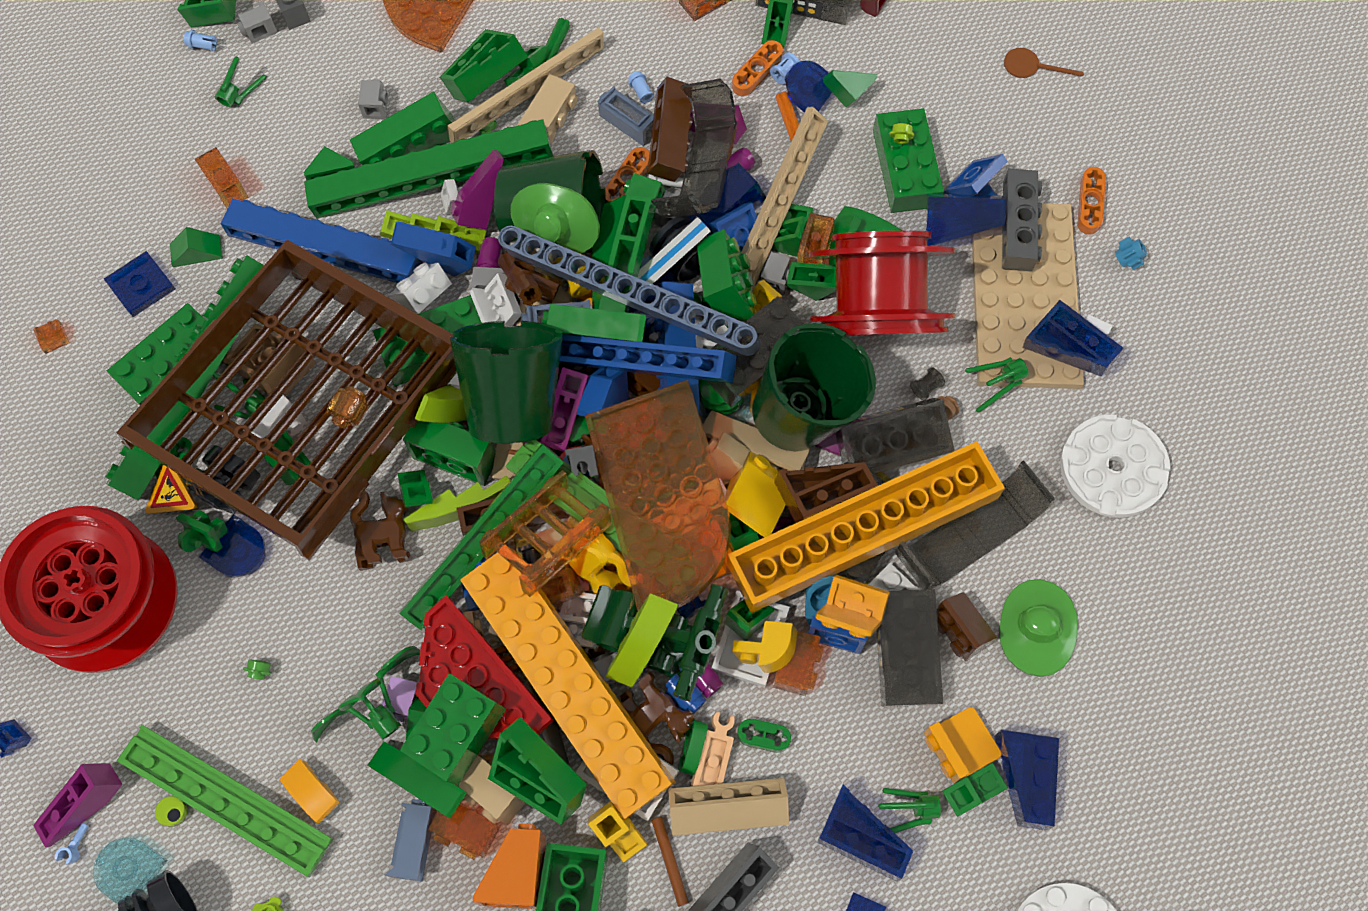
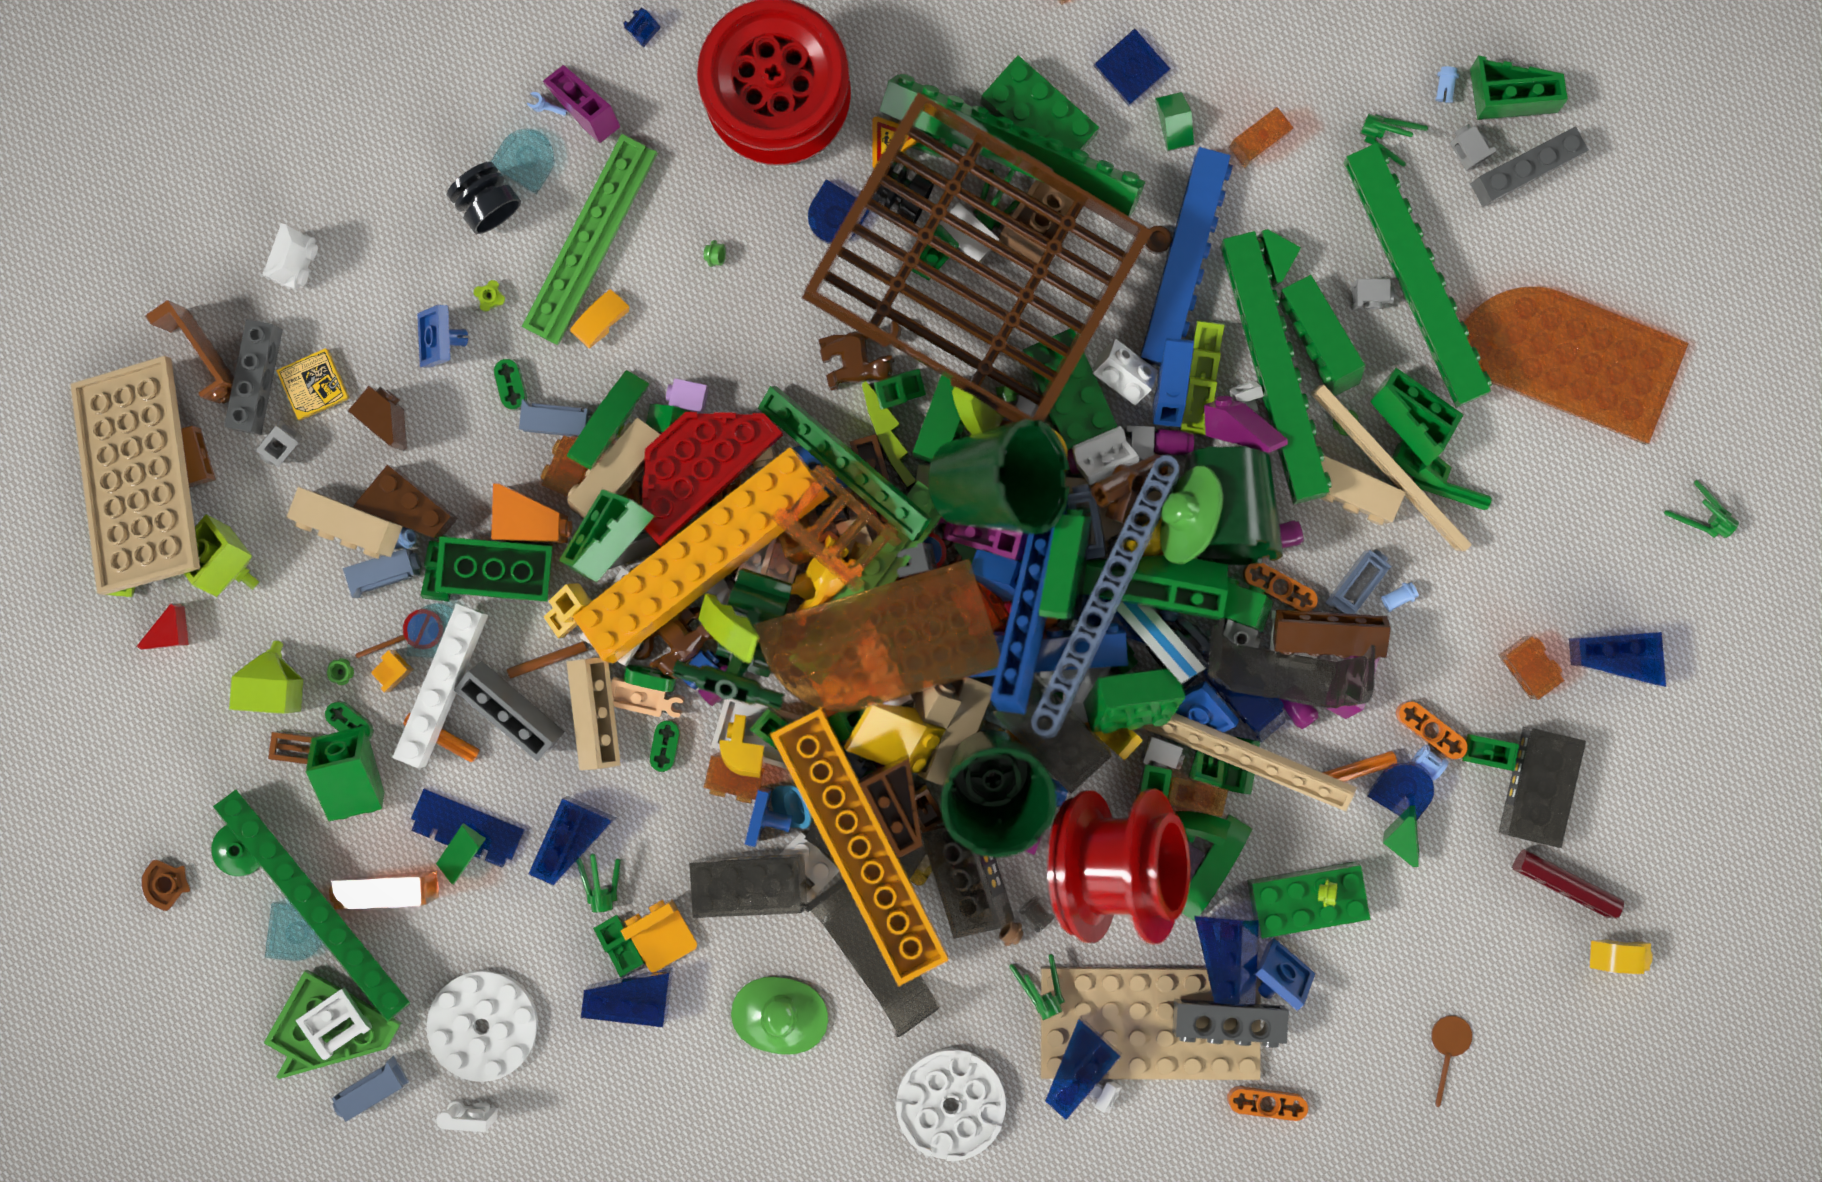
camera: 90 degrees right, 20 degrees up
lime tile [155,796,187,827] -> none
green hips [176,510,228,552] -> none
green plant [311,646,420,743] -> none
clear orange head [327,386,369,429] -> none
green brick [400,673,506,785] -> none
light orange bracket [815,575,890,638] -> none
reddish brown slope [933,592,998,662] -> none
dark azure gear [1115,236,1148,270] -> none
none -> green beam [494,359,527,411]
none -> green brick [1344,143,1492,408]

